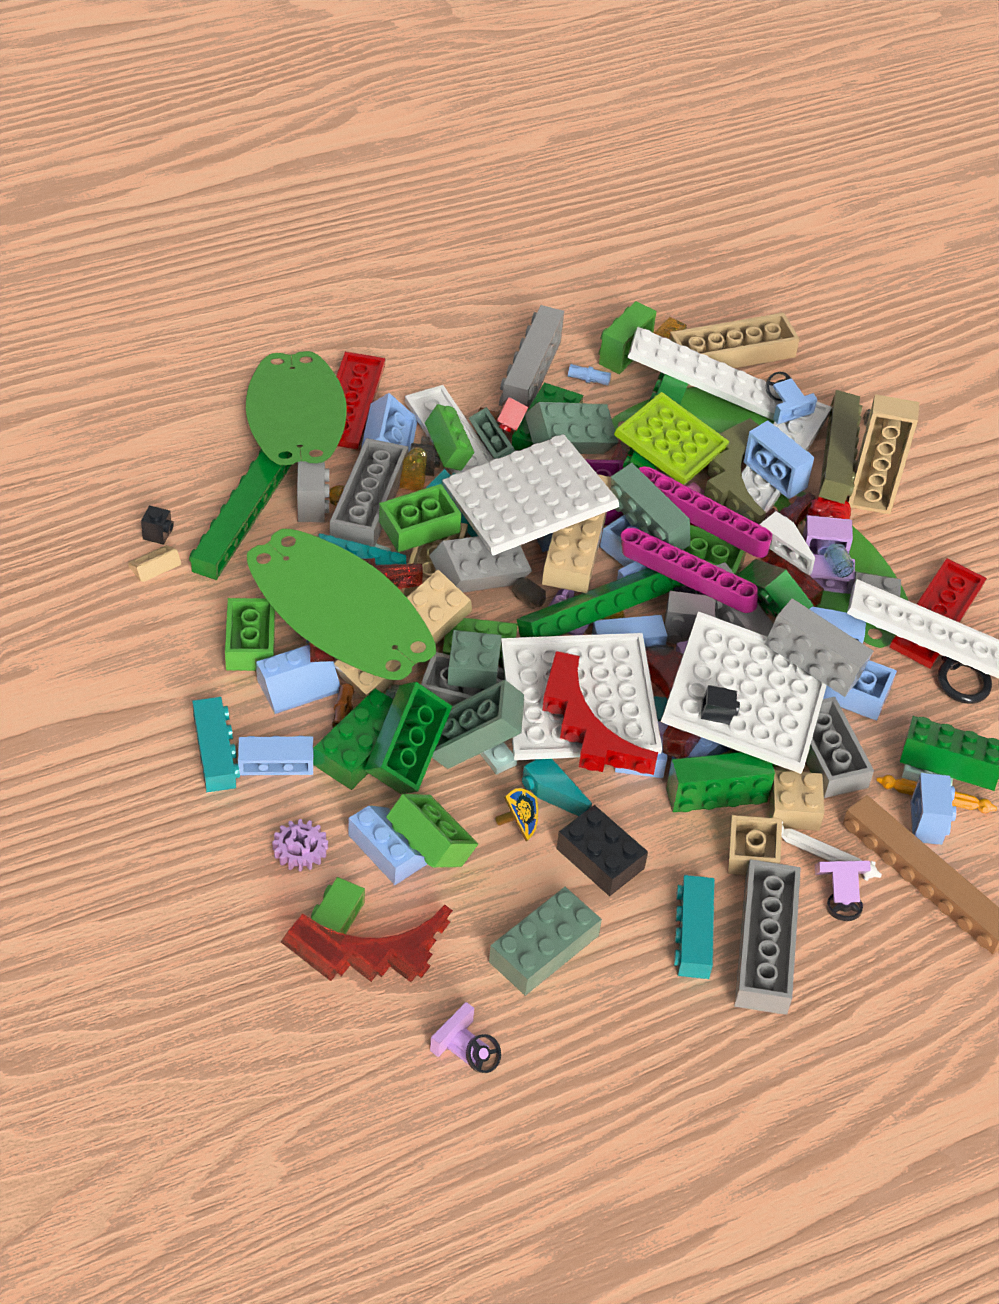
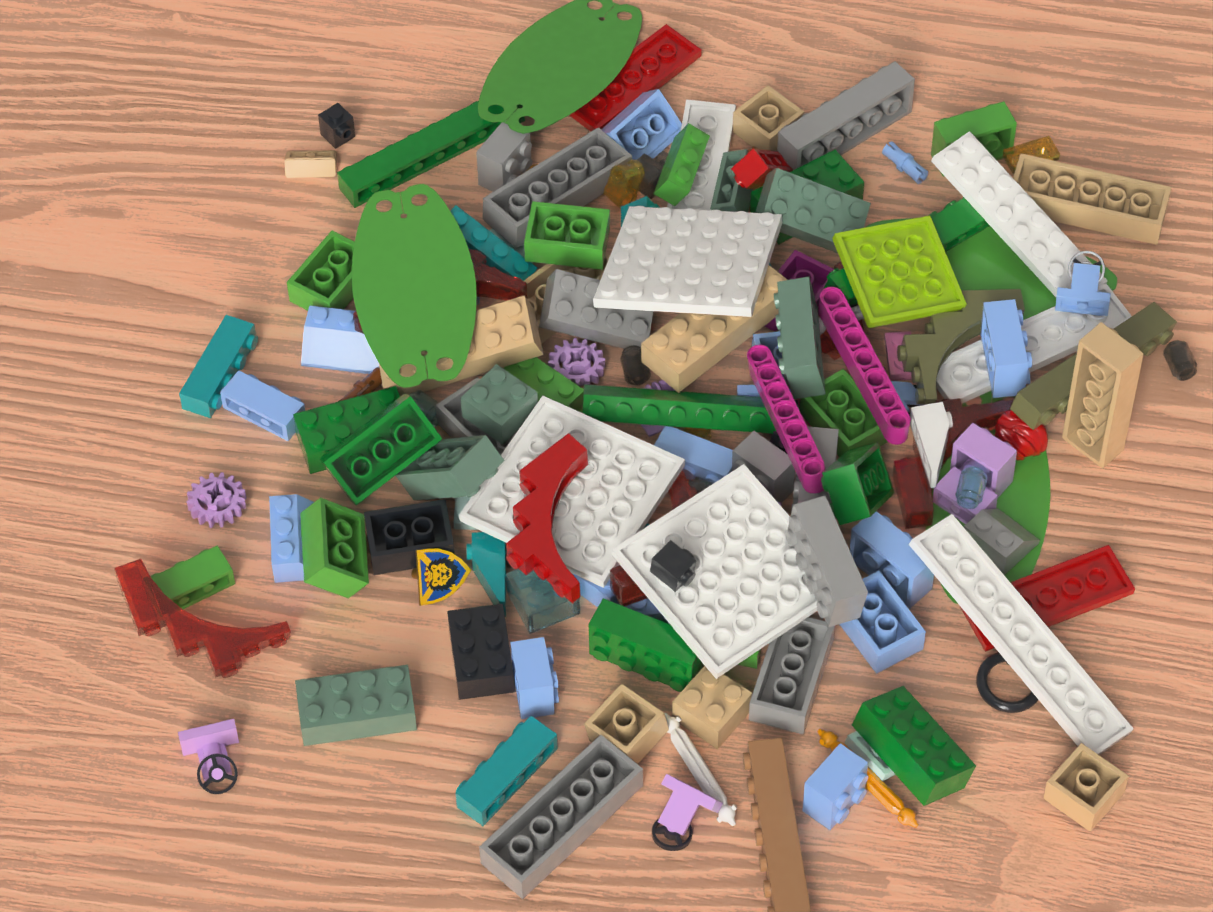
camera: 40 degrees right, 5 degrees up
none -> black brick [364,499,455,575]
none -> clear light blue brick [506,569,580,634]
none -> light blue brick [510,637,559,719]
none -> lavender gear [548,338,605,386]
none -> tan brick [733,85,805,151]

